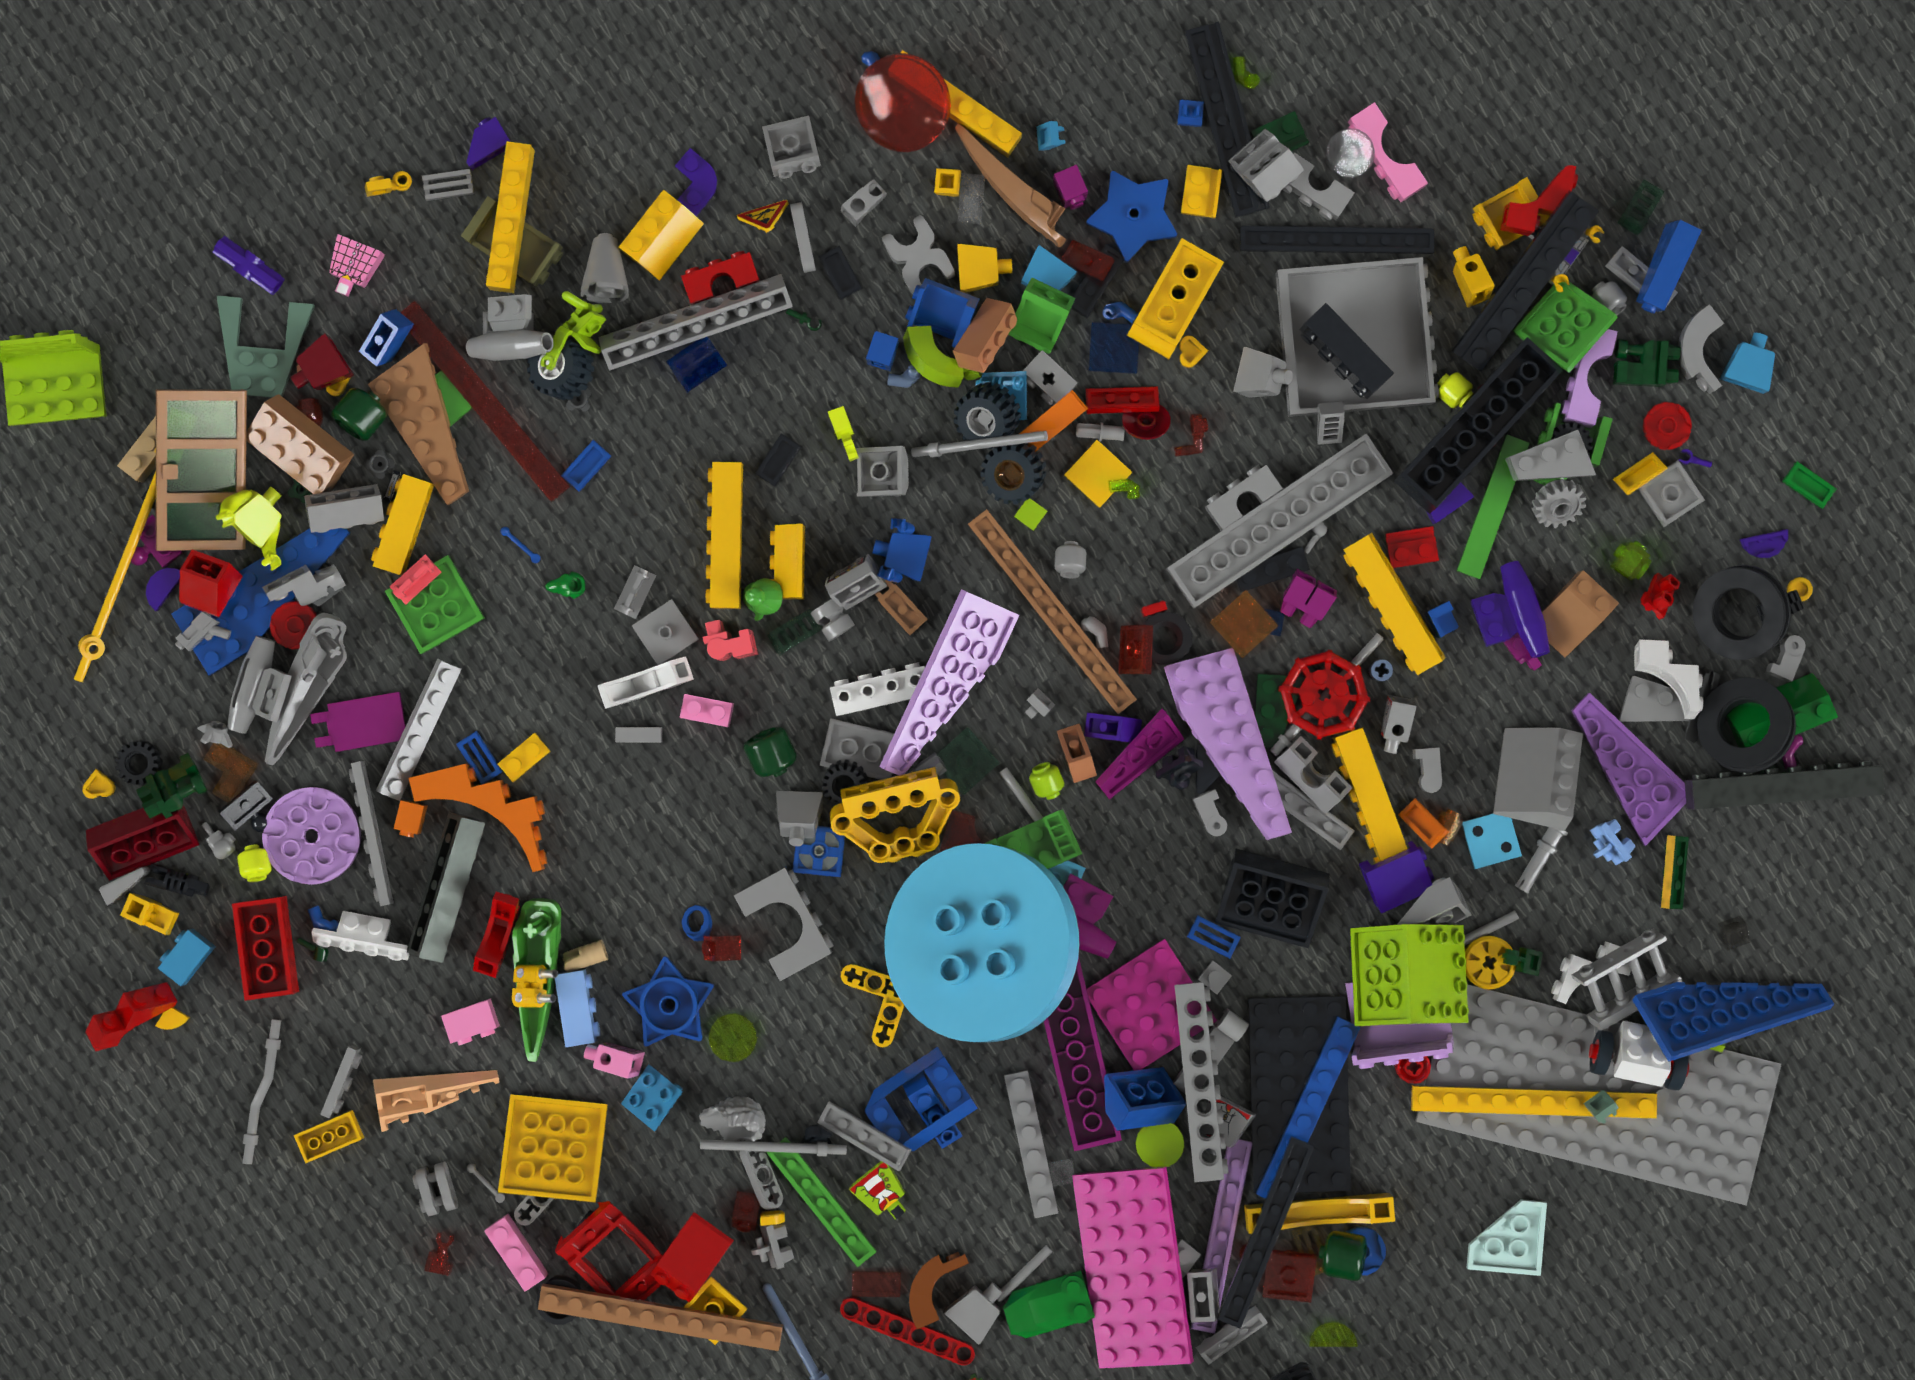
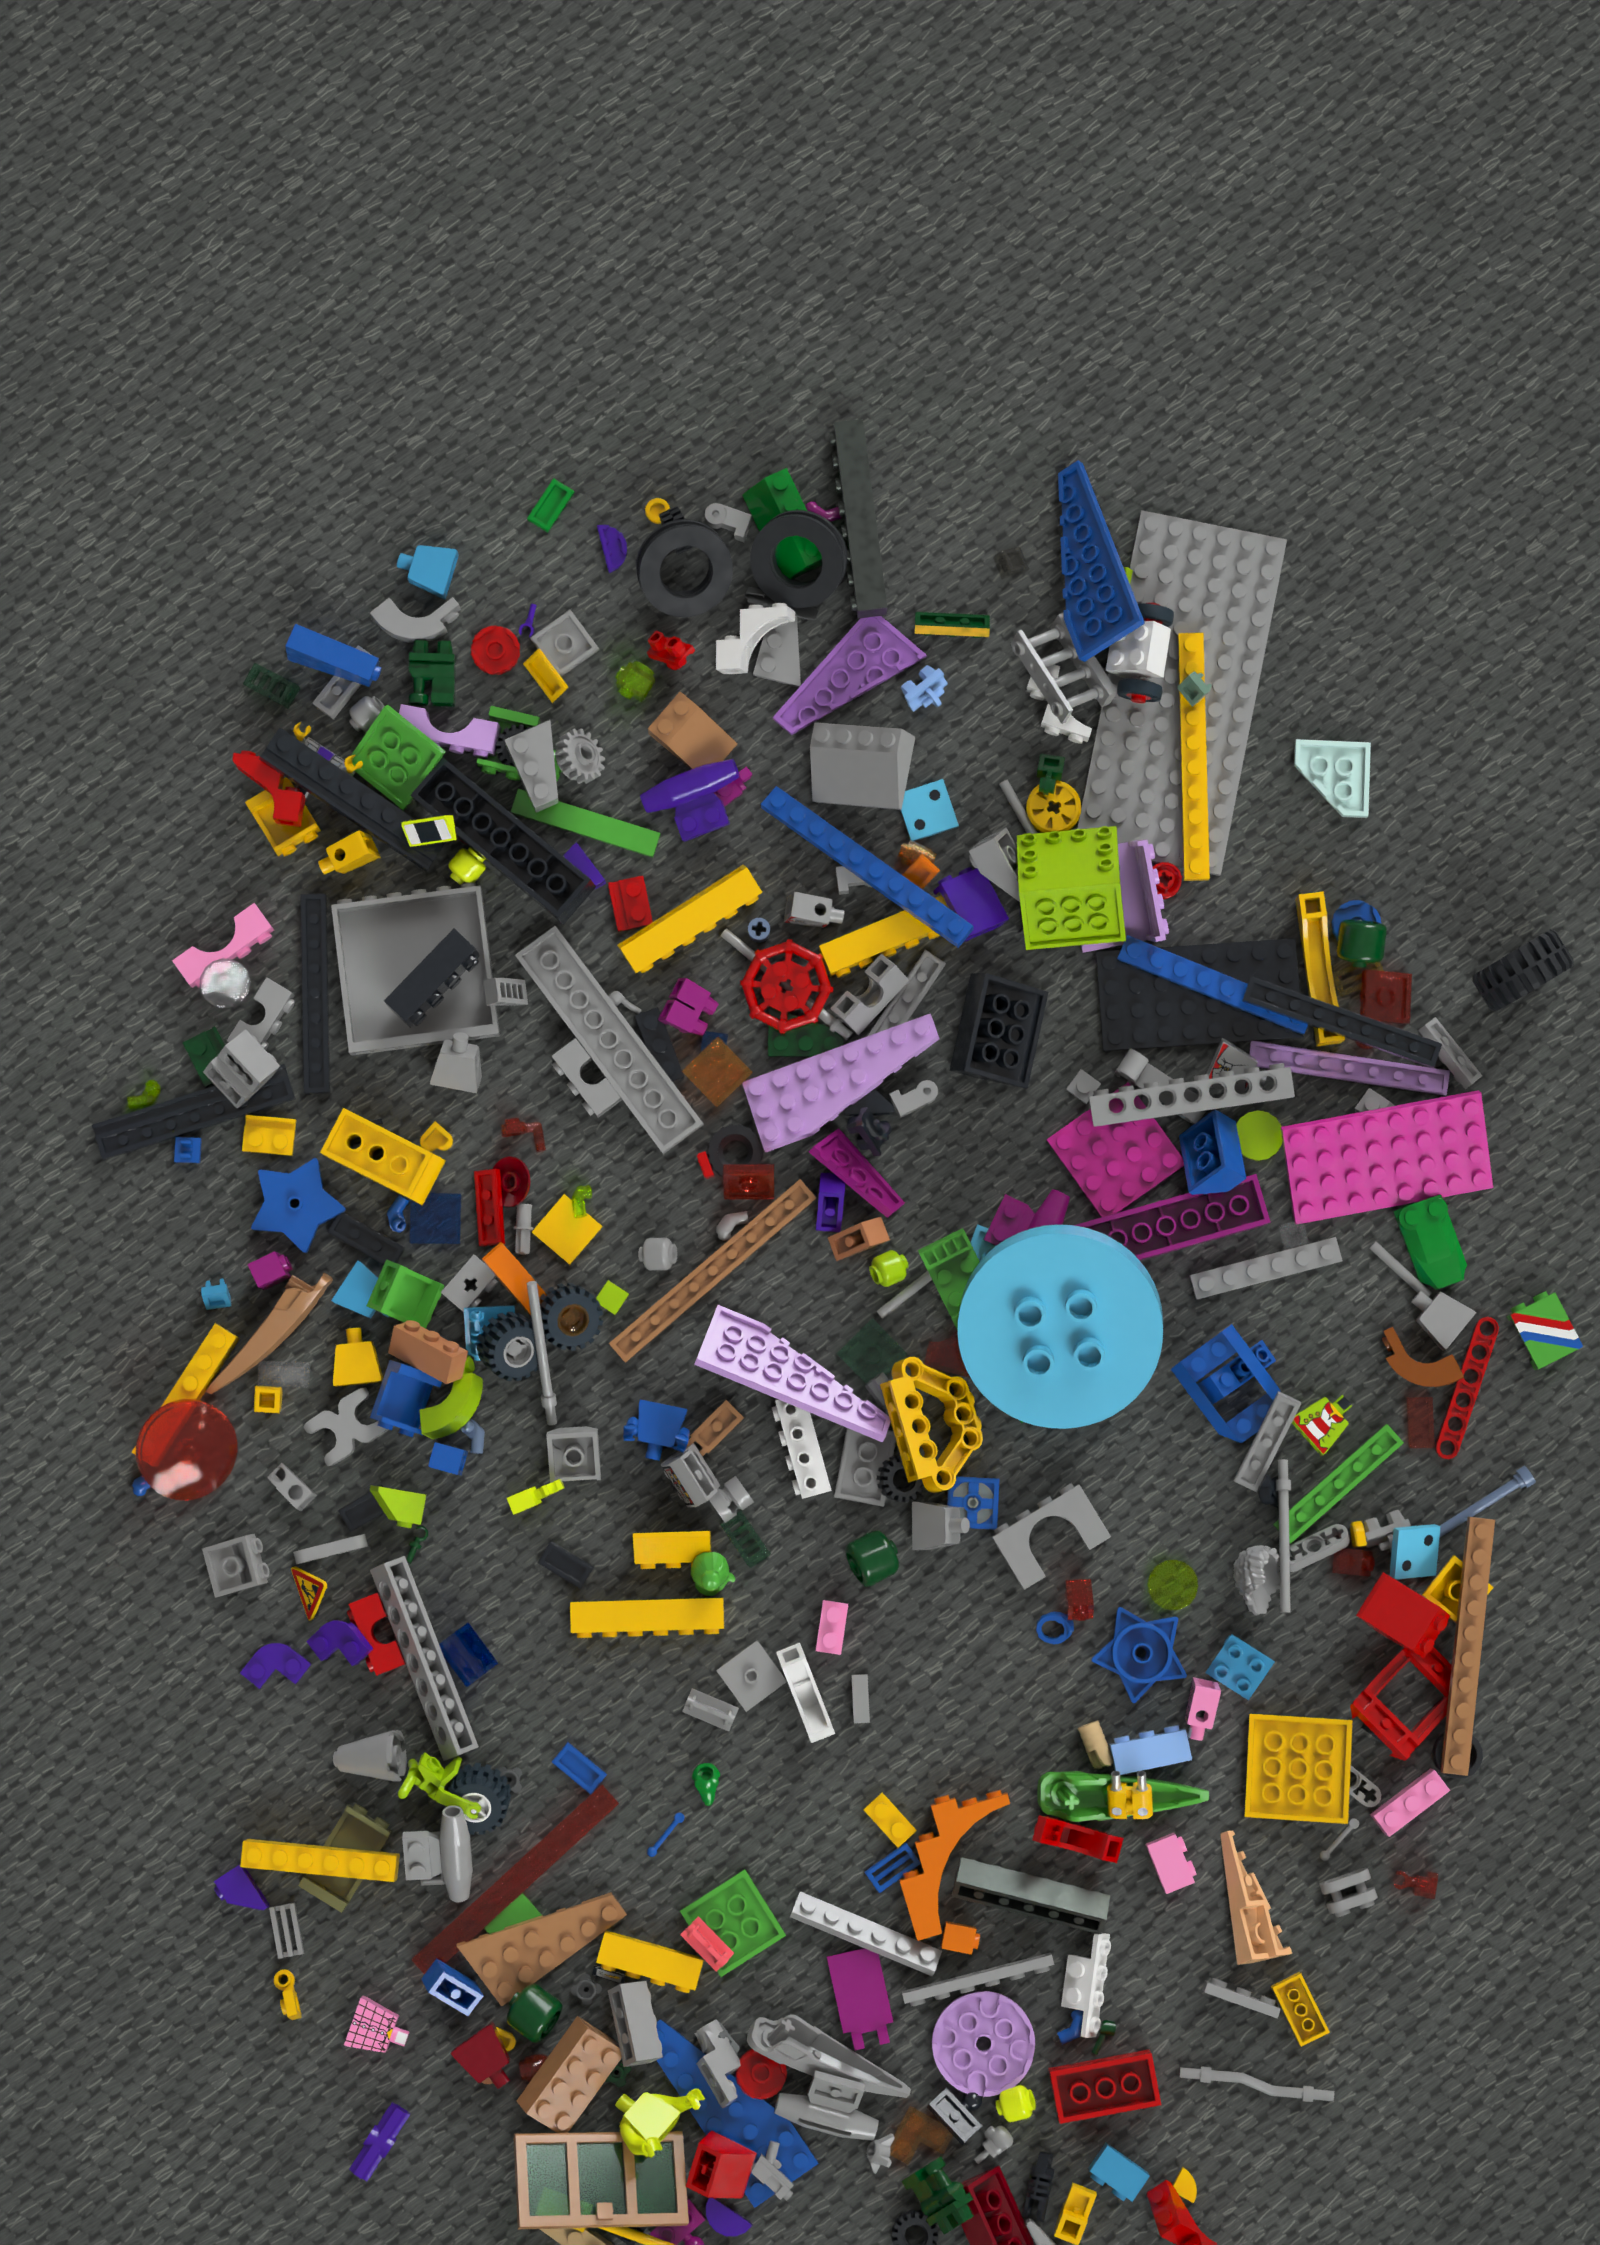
camera: 95 degrees left, 5 degrees down
sand green wing [217,296,315,398] -> none
yellow slope [619,190,704,281] -> none
coral hips [703,620,758,661] -> none
yellow beam [841,964,904,1047] -> none
light grey tile [1025,688,1055,719] -> none
clear red plate [1061,239,1115,281] -> none
blue tile [1187,915,1241,959] -> none
light grey brick [1187,1268,1220,1323] -> none
clear neon green tile [1309,1321,1358,1347] -> none
blue panel [1425,601,1458,639] -> none
light grey pin [1515,827,1568,894] -> none
none -> dark purple plate [306,1620,373,1666]
none -> lime slope [370,1485,426,1528]
none -> slope [401,815,457,847]
none -> blue plate [761,786,974,948]
none -> medium azure tile [1390,1524,1440,1579]

